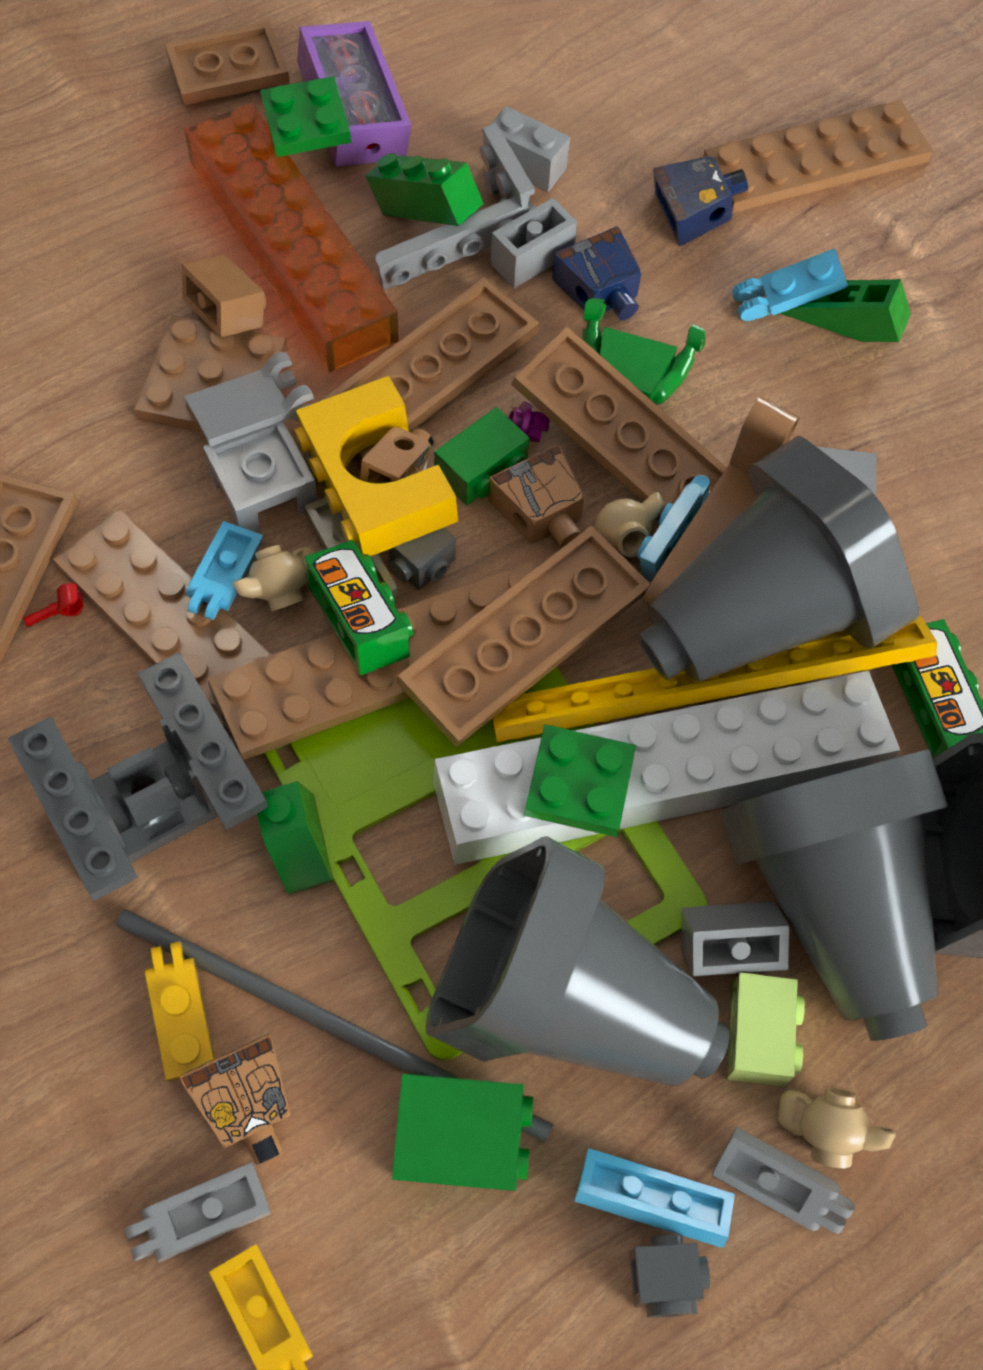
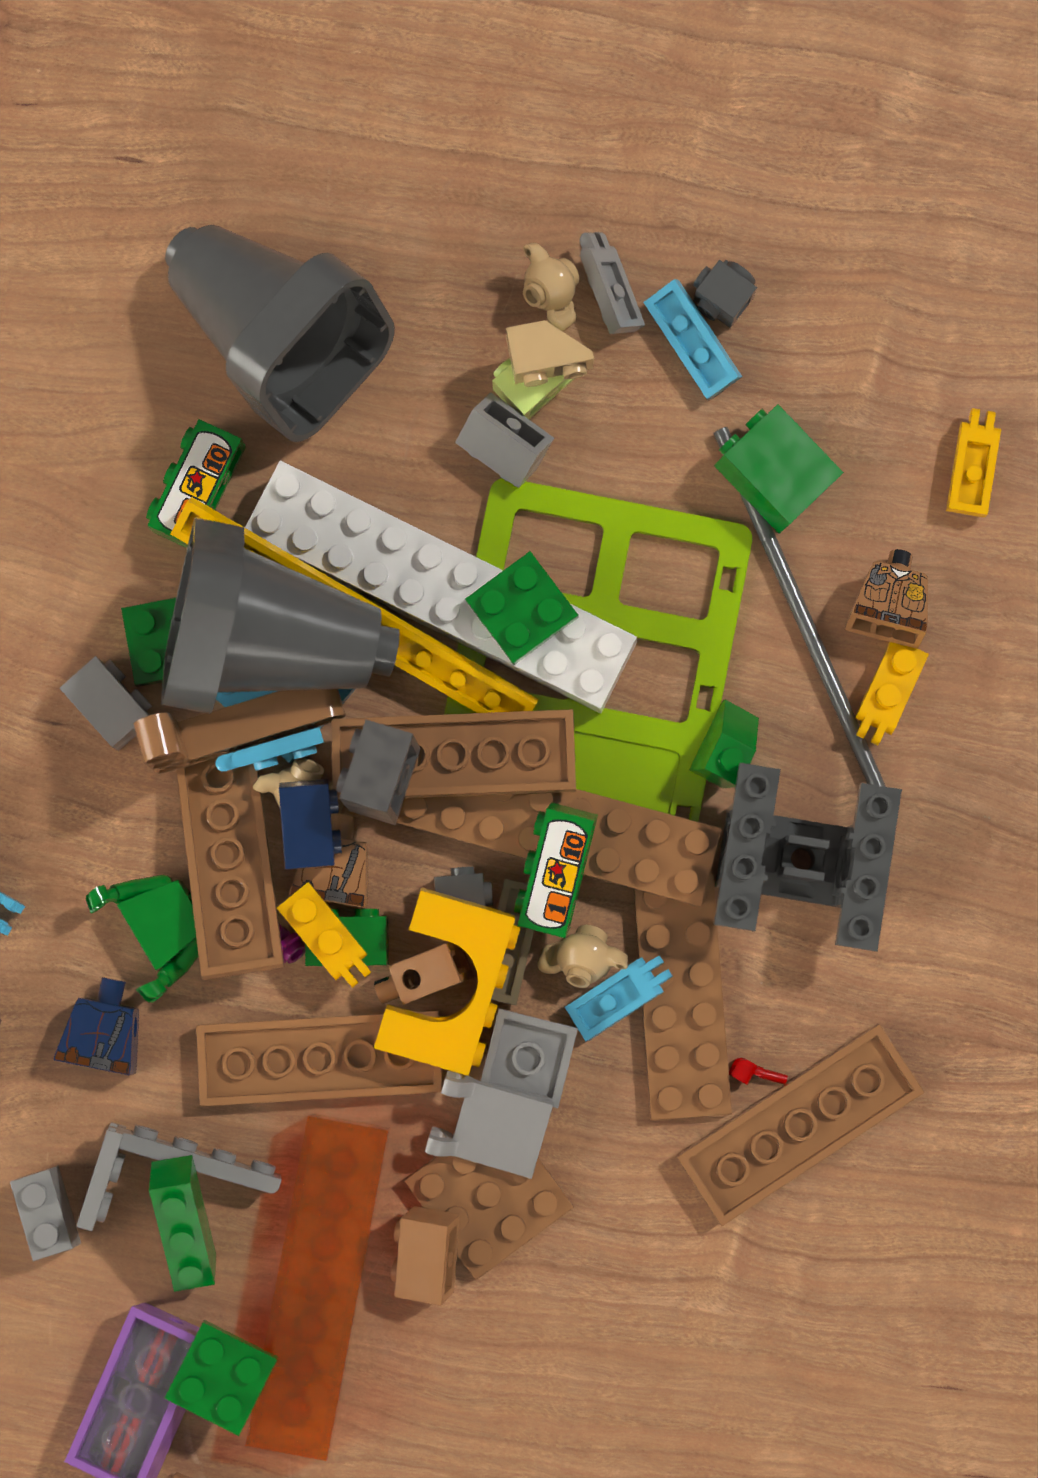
camera: 135 degrees left, 20 degrees up
light grey hinge [124,1162,271,1262] -> none
dark grey cone [426,836,730,1086] -> none
light grey brick [490,198,577,288] -> none
dark grey cone [719,749,948,1041] -> none
none -> yellow hinge [277,882,372,988]
none -> dark blue brick [279,779,342,869]
none -> flat silver brick [336,720,420,825]
none -> tan slope [506,320,594,387]

